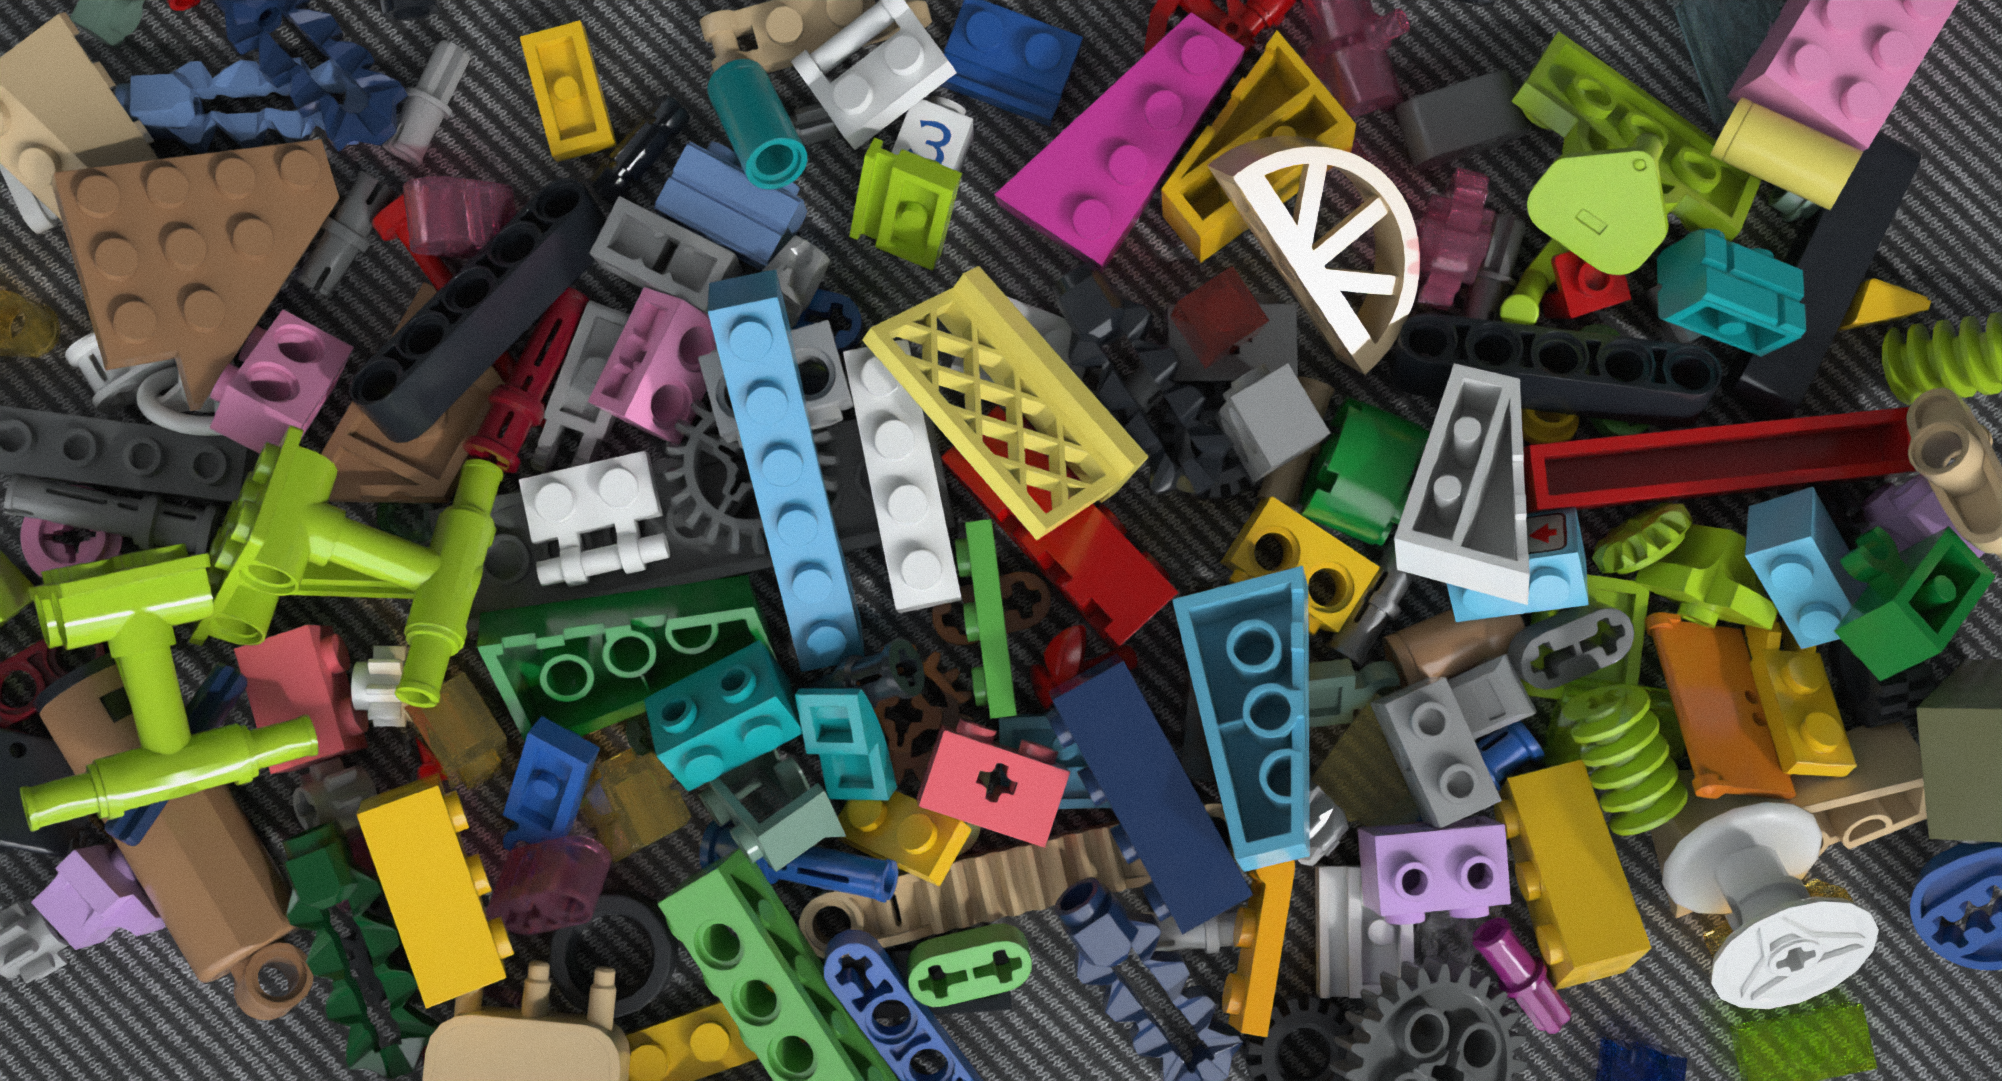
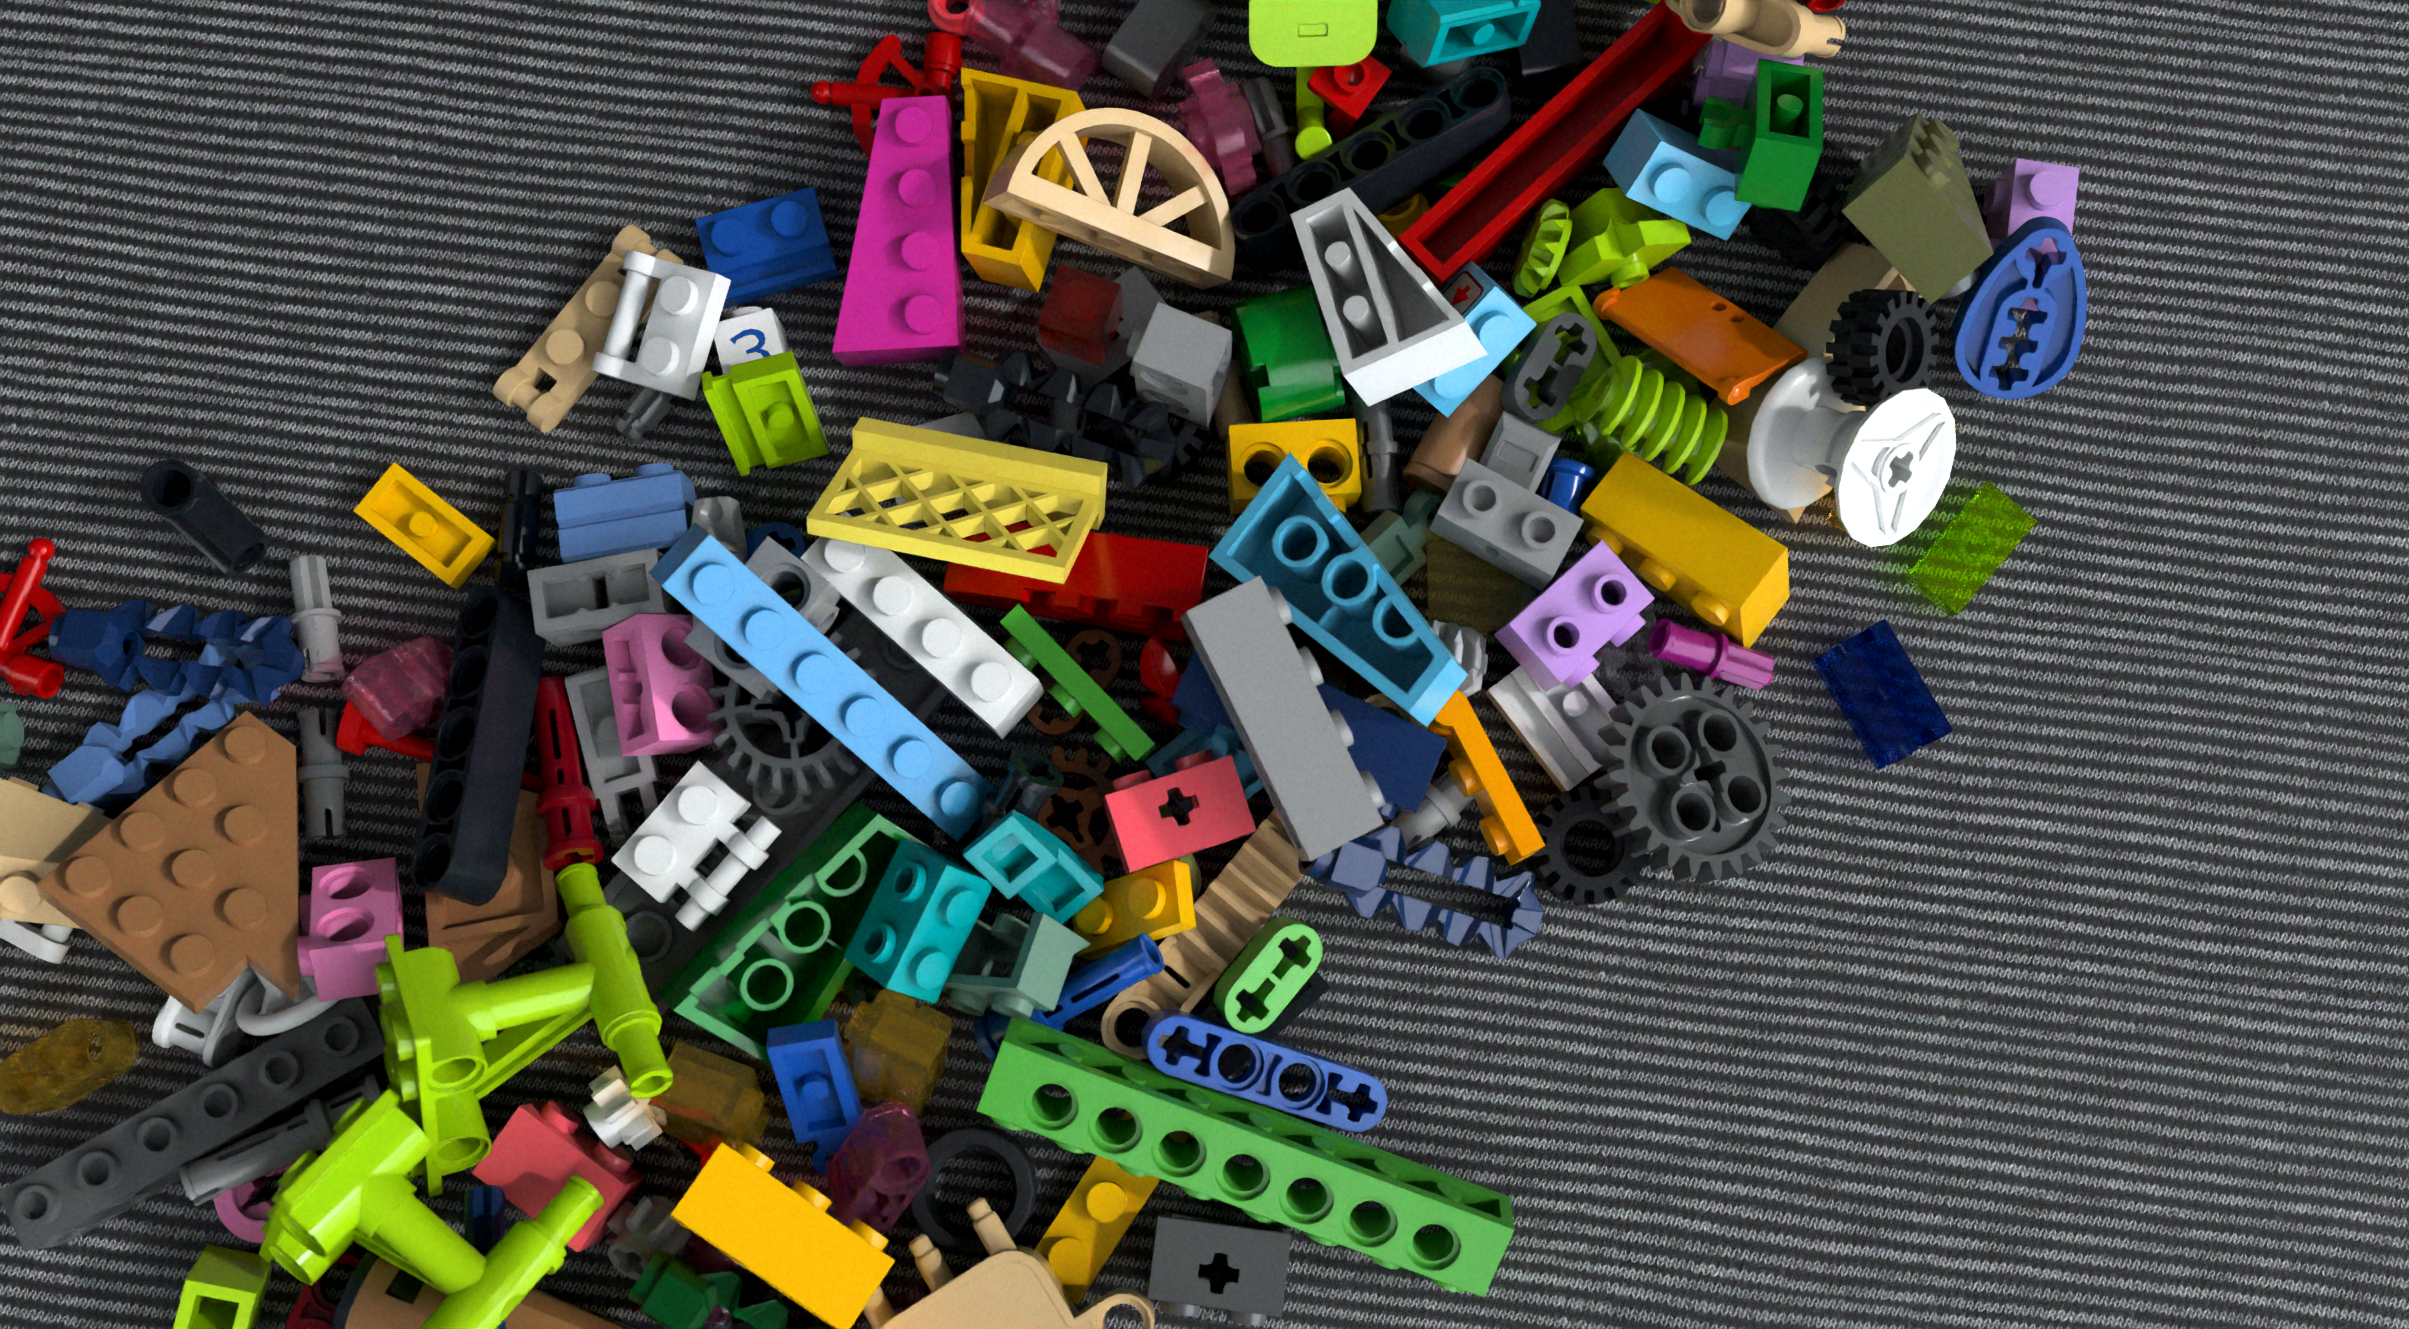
camera: 30 degrees left, 5 degrees down
teal pin [707,59,807,190] -> none
yellow hinge [1744,616,1857,777] -> none
none -> light grey brick [1180,575,1385,861]
none -> black tyre [1825,289,1939,407]

